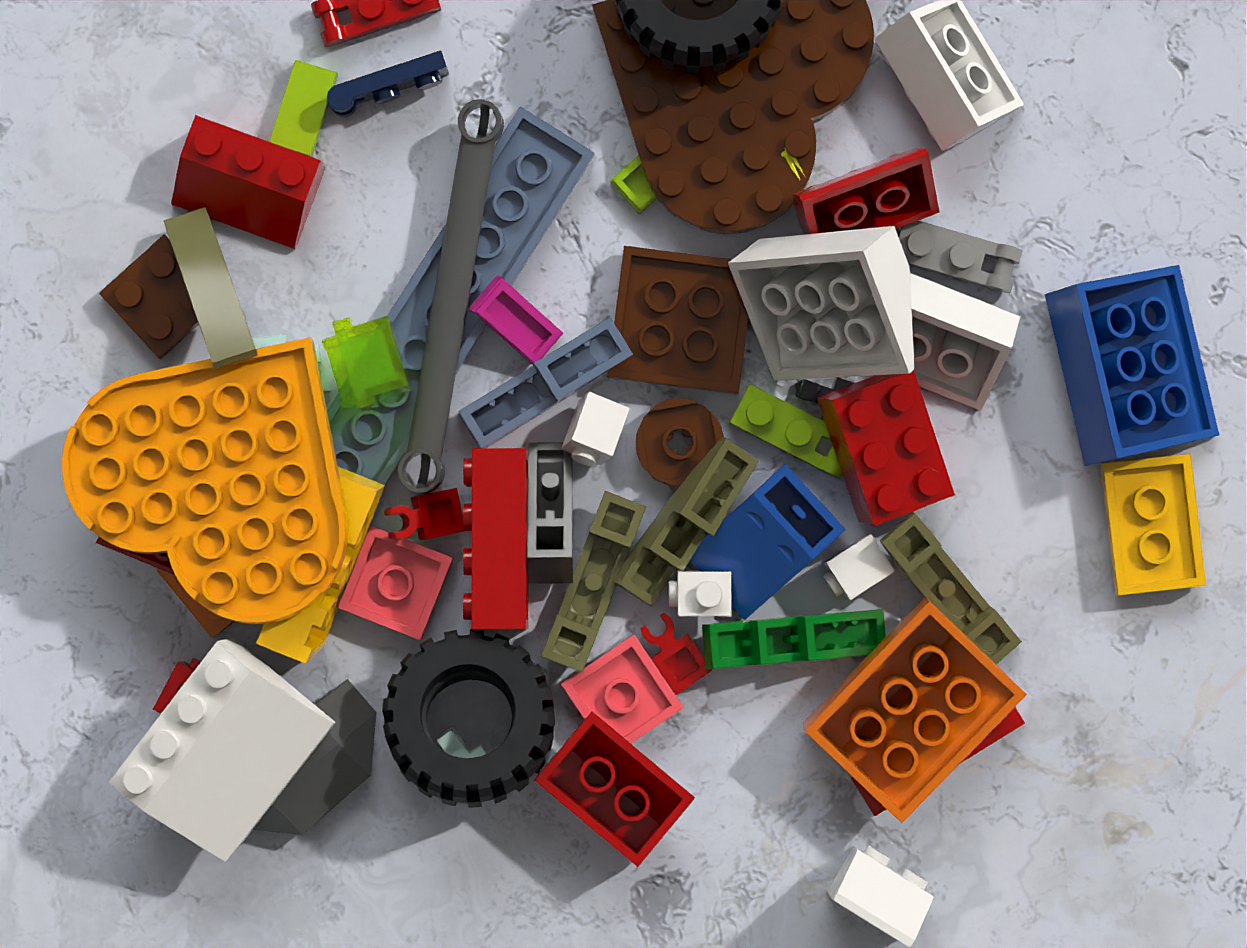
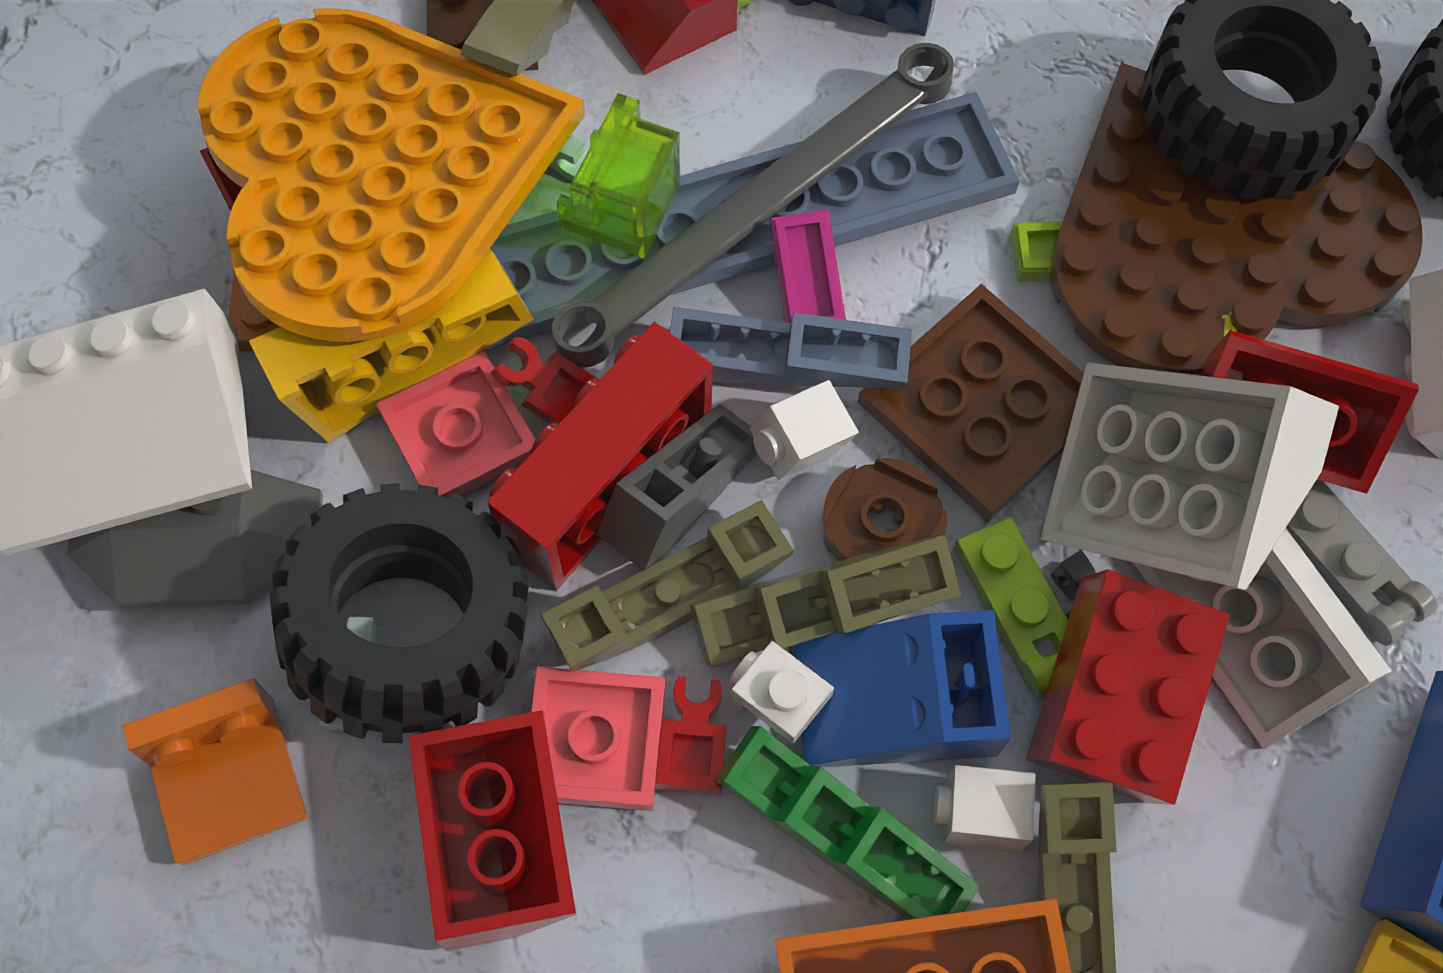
camera: 40 degrees right, 20 degrees down
none -> orange bracket [122,678,307,865]

